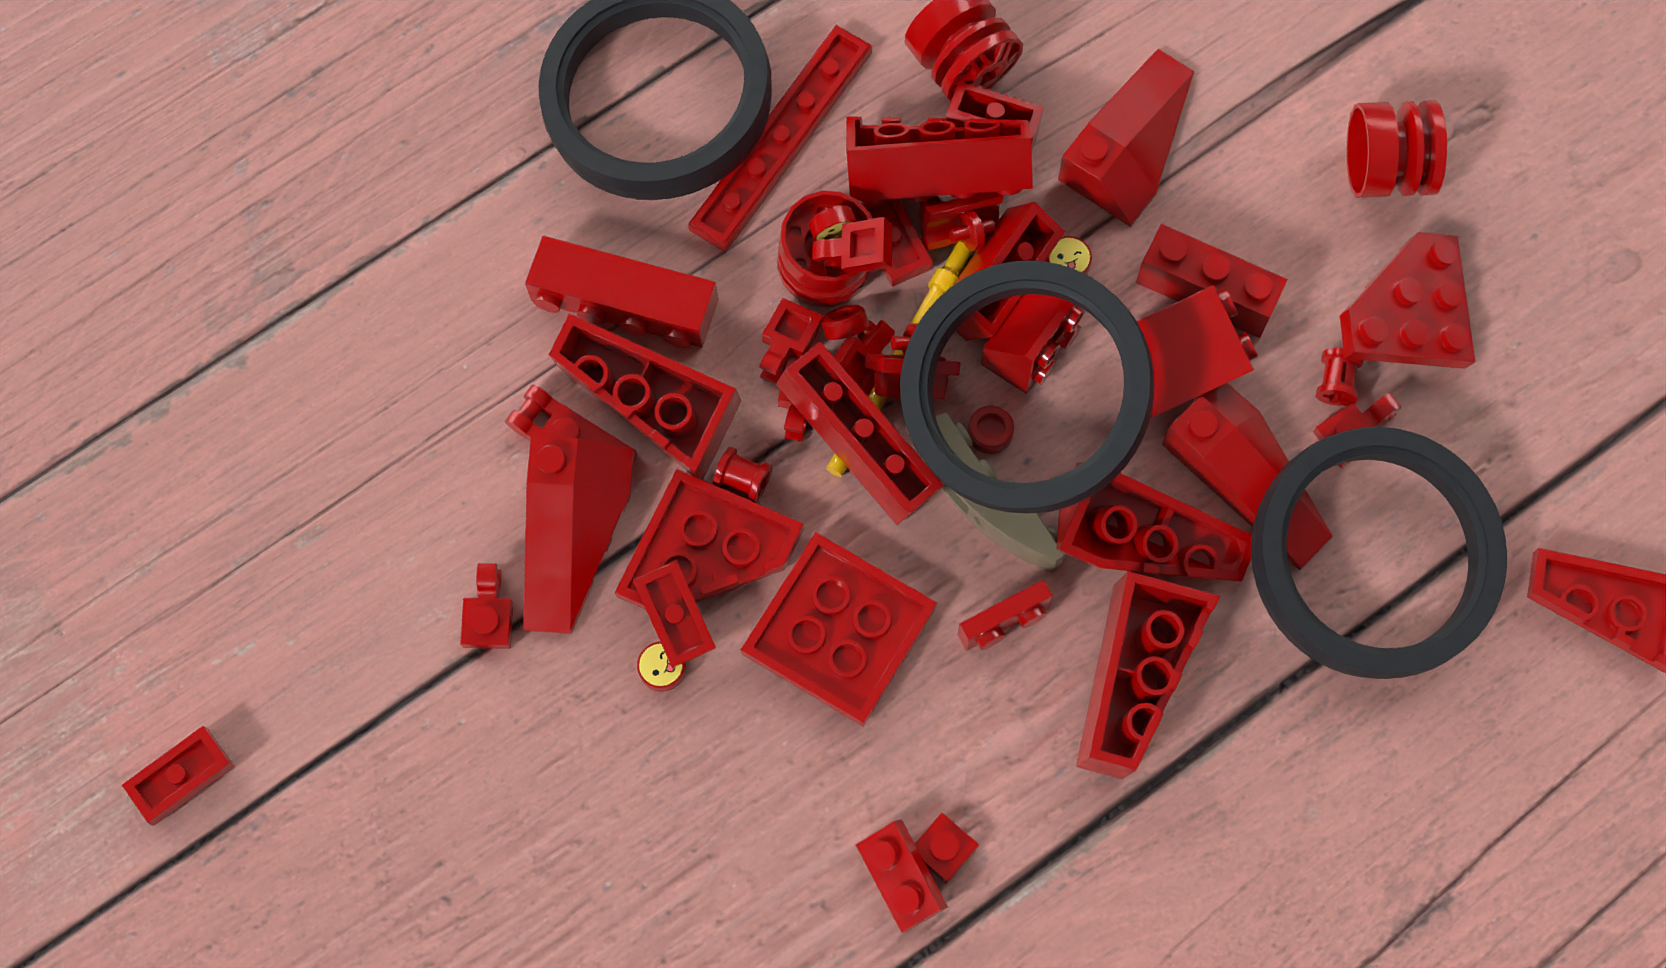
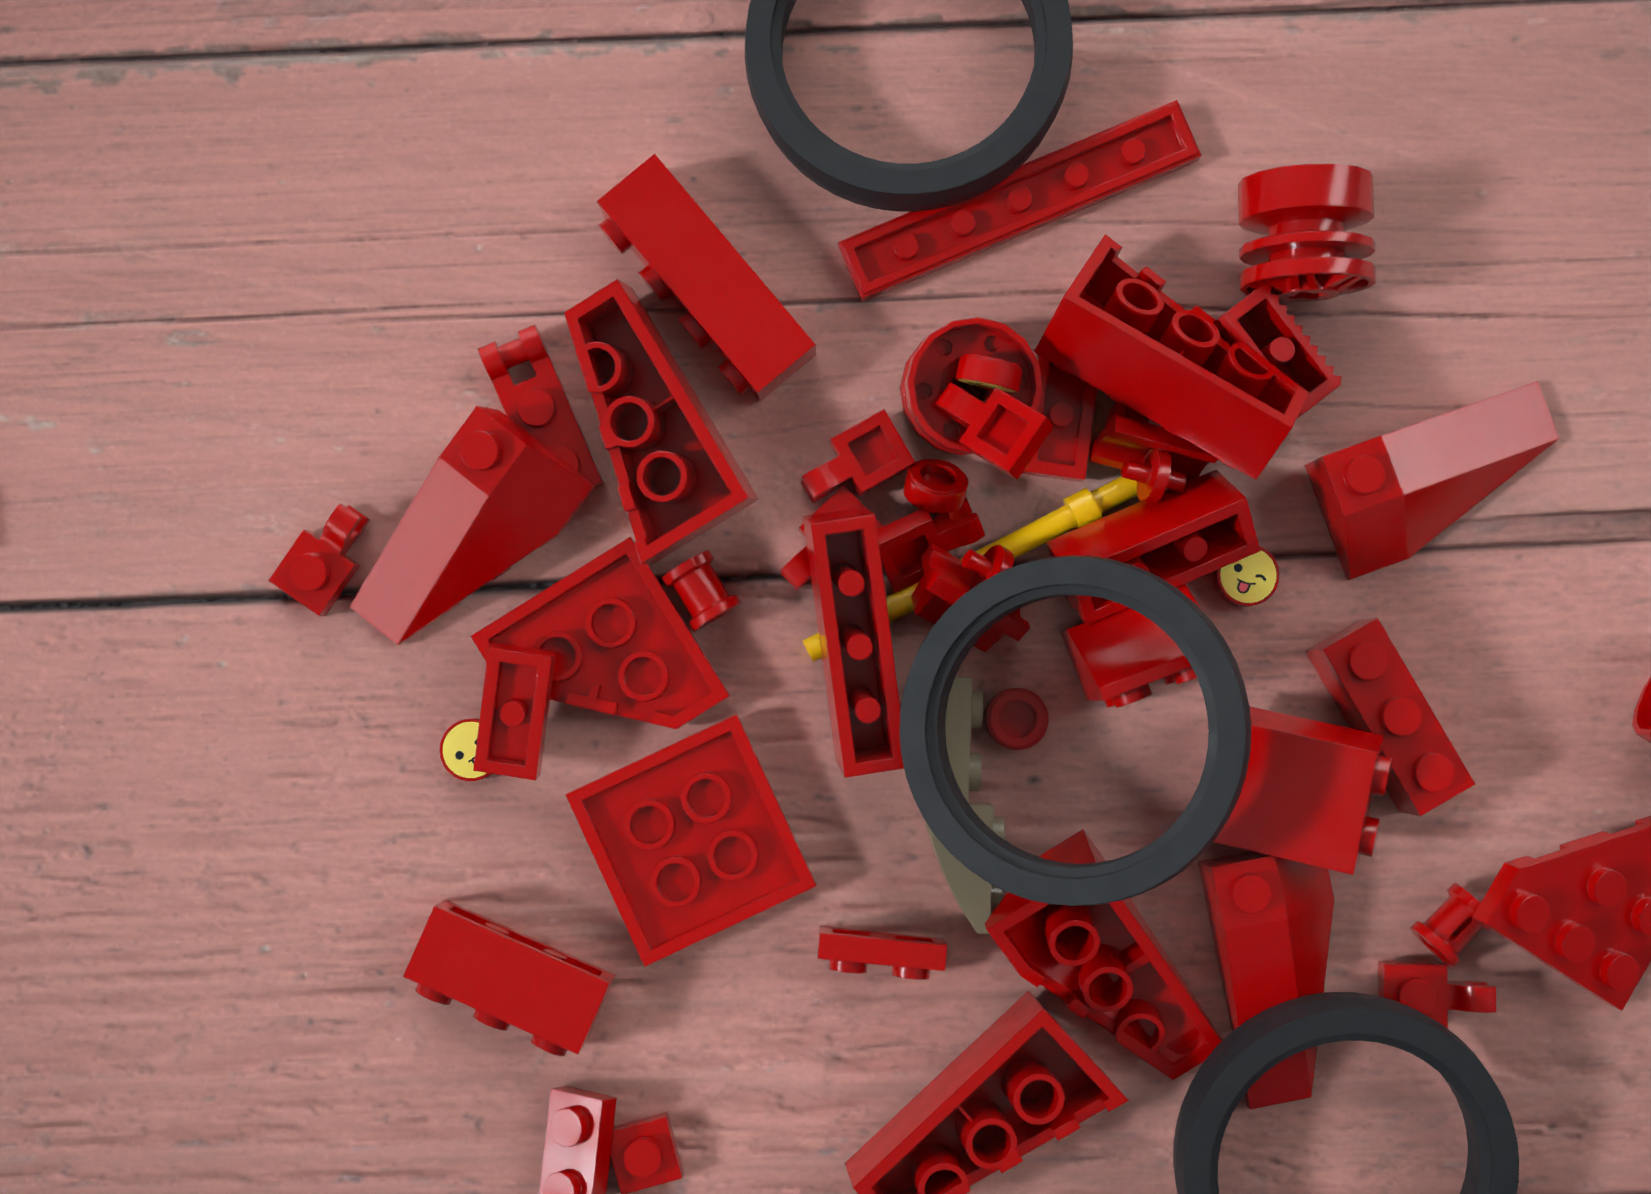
camera: 30 degrees right, 15 degrees up
none -> red brick [403,900,616,1056]

